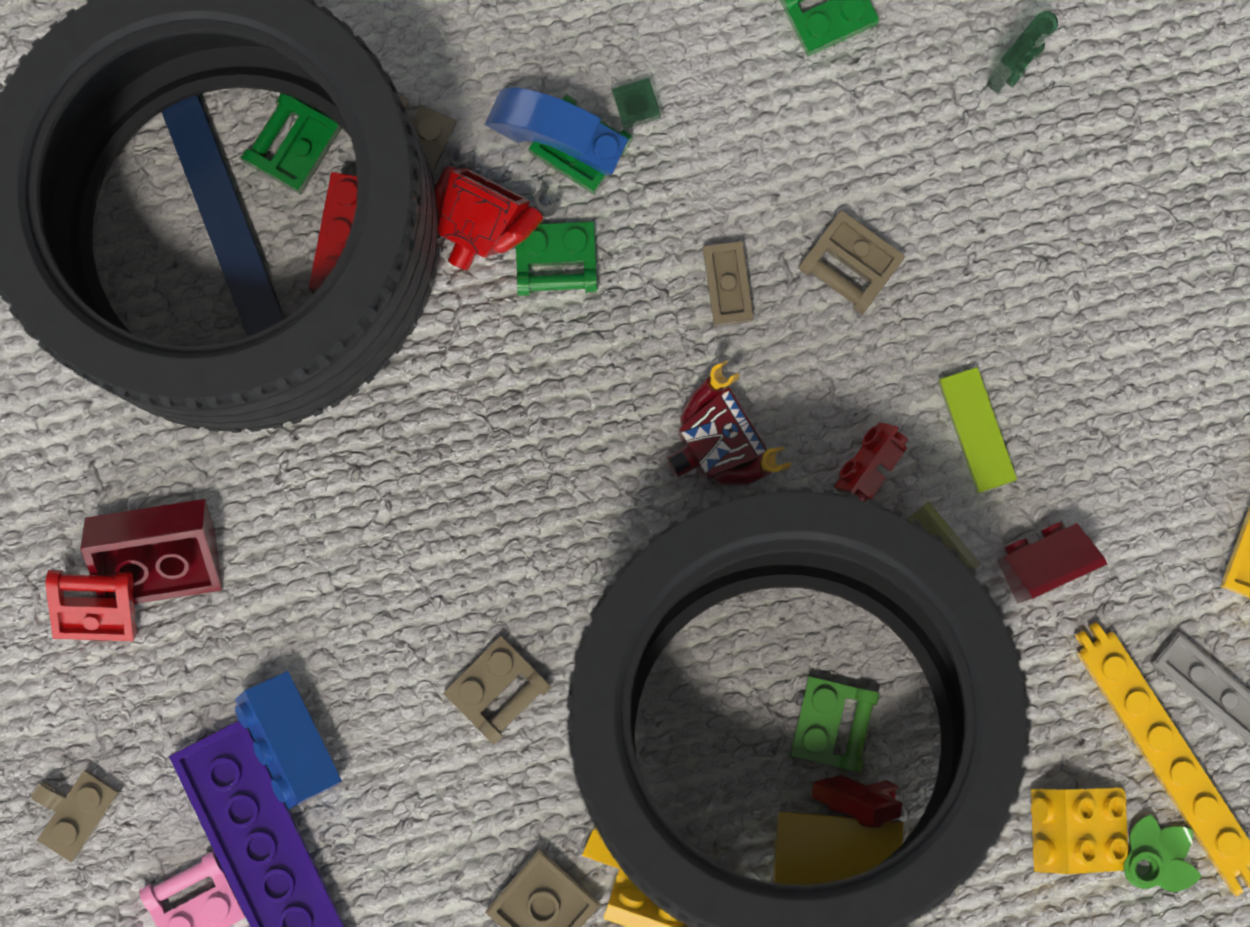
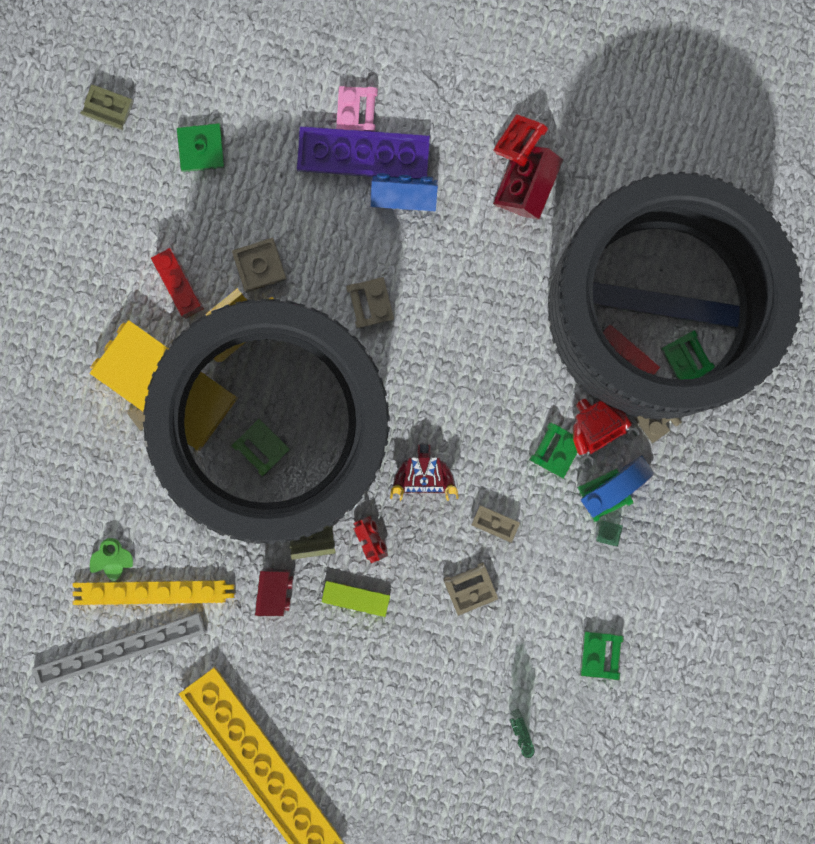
camera: 115 degrees right, 5 degrees up
dark tan plate [30,770,120,862] -> none
red hinge [812,775,902,828] -> none
yellow bracket [1031,788,1128,874] -> none

